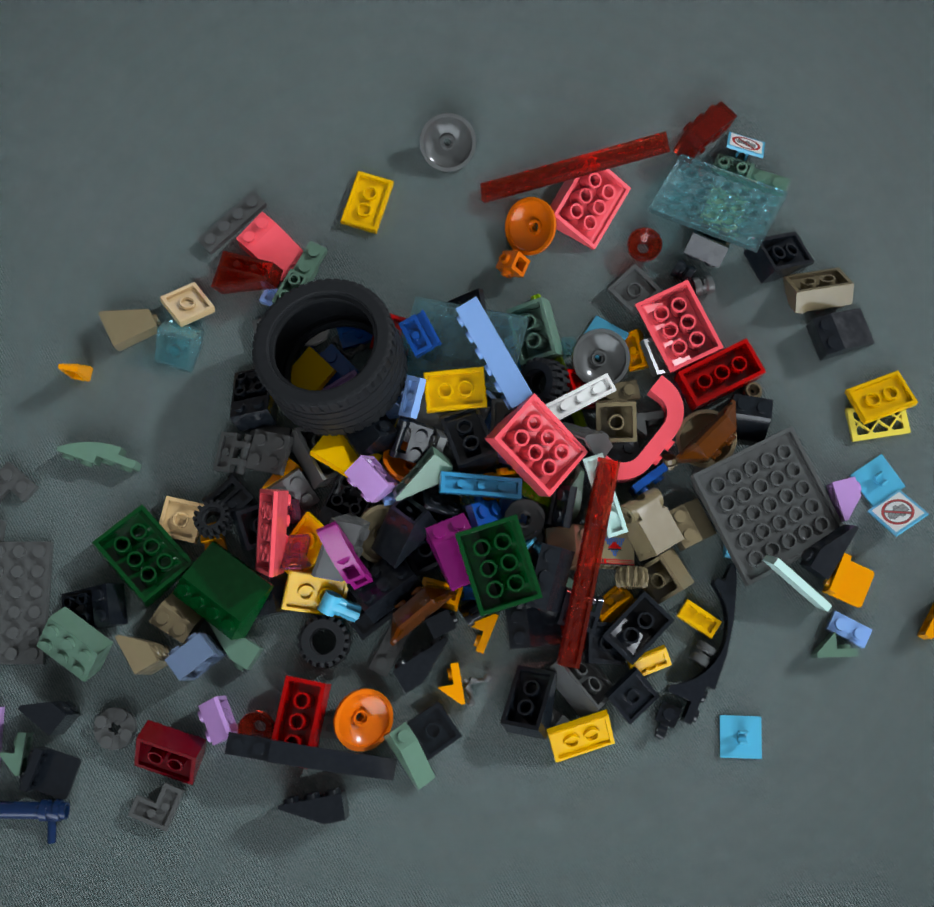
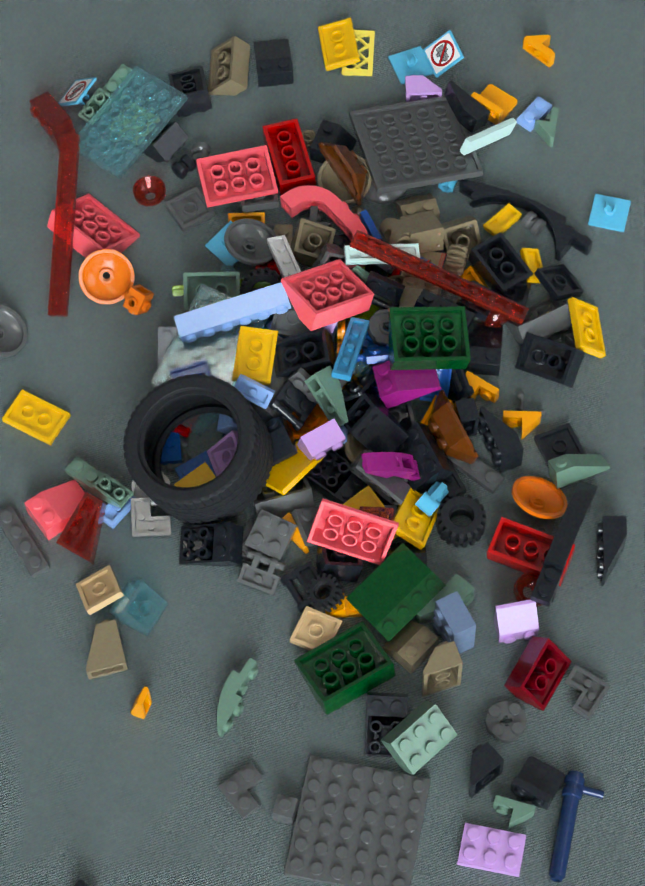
camera: 75 degrees left, 15 degrees down
black plate [654,700,682,739] -> none

